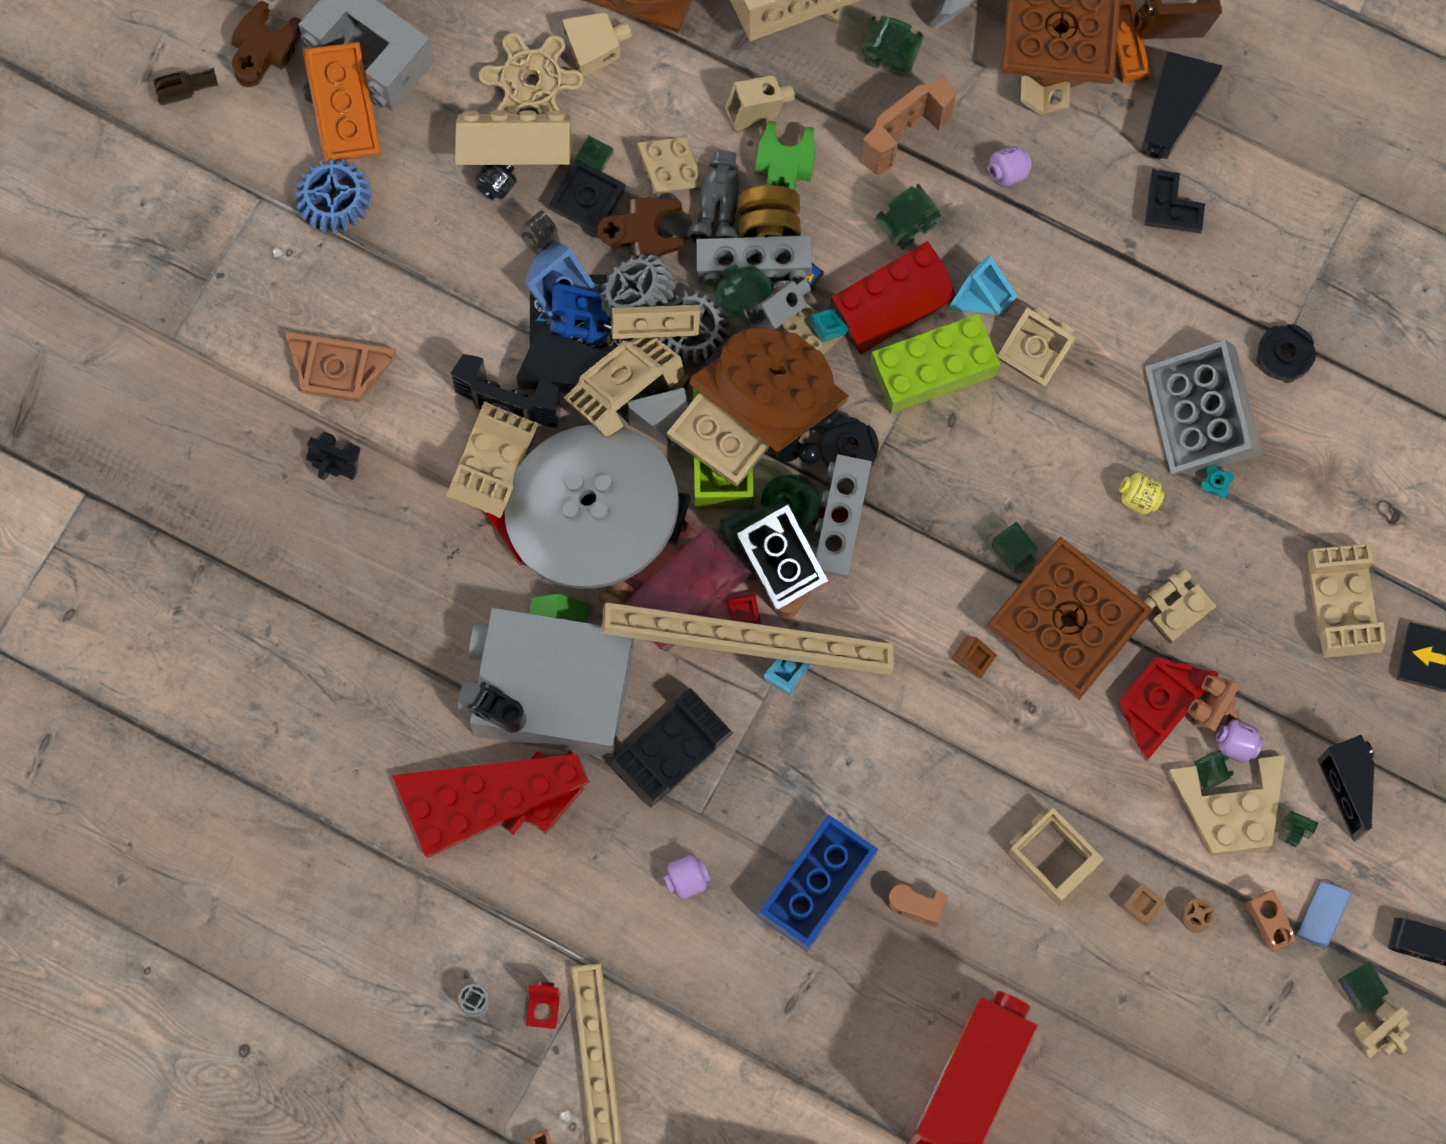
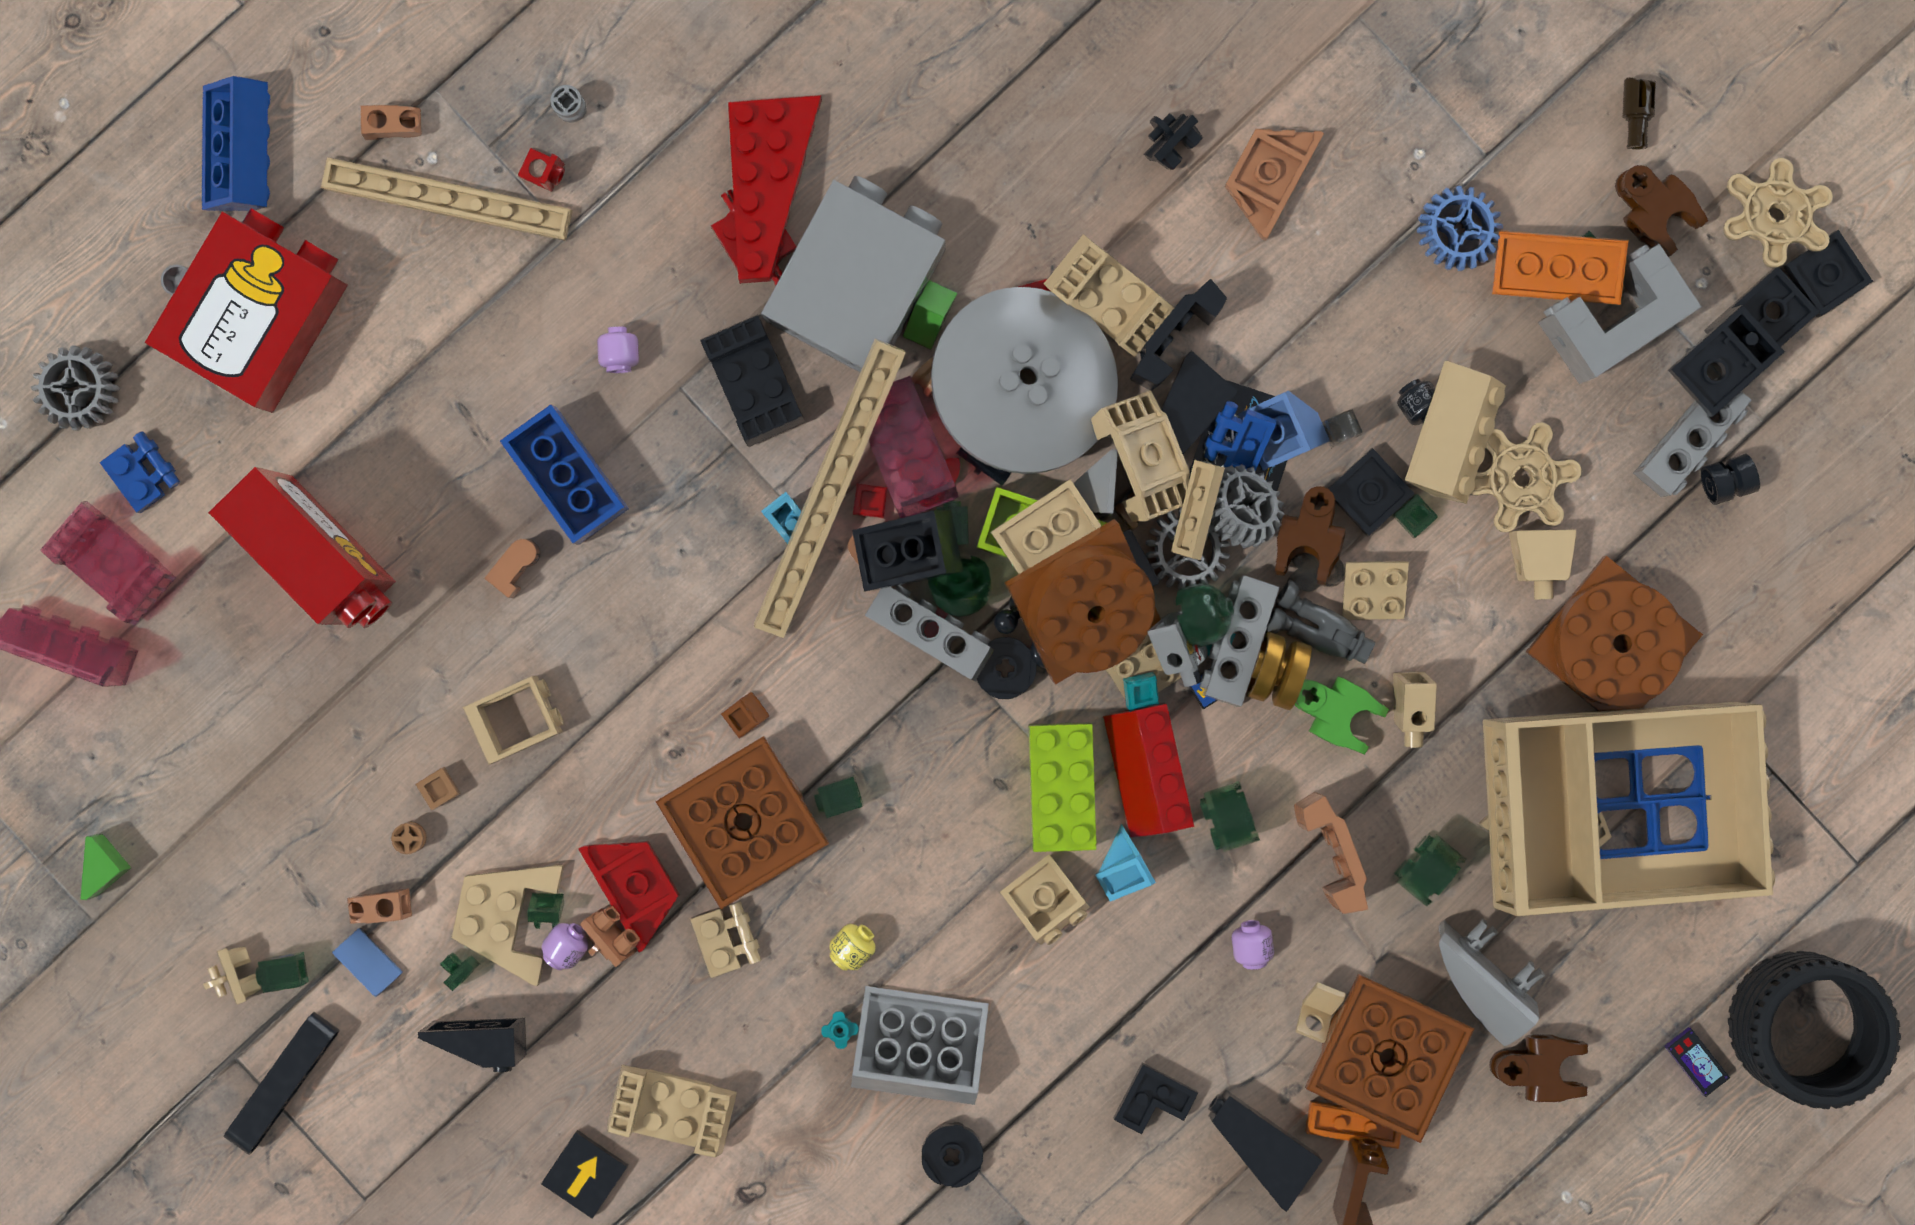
camera: 110 degrees right, 15 degrees up
black piece [466,682,526,733] -> none

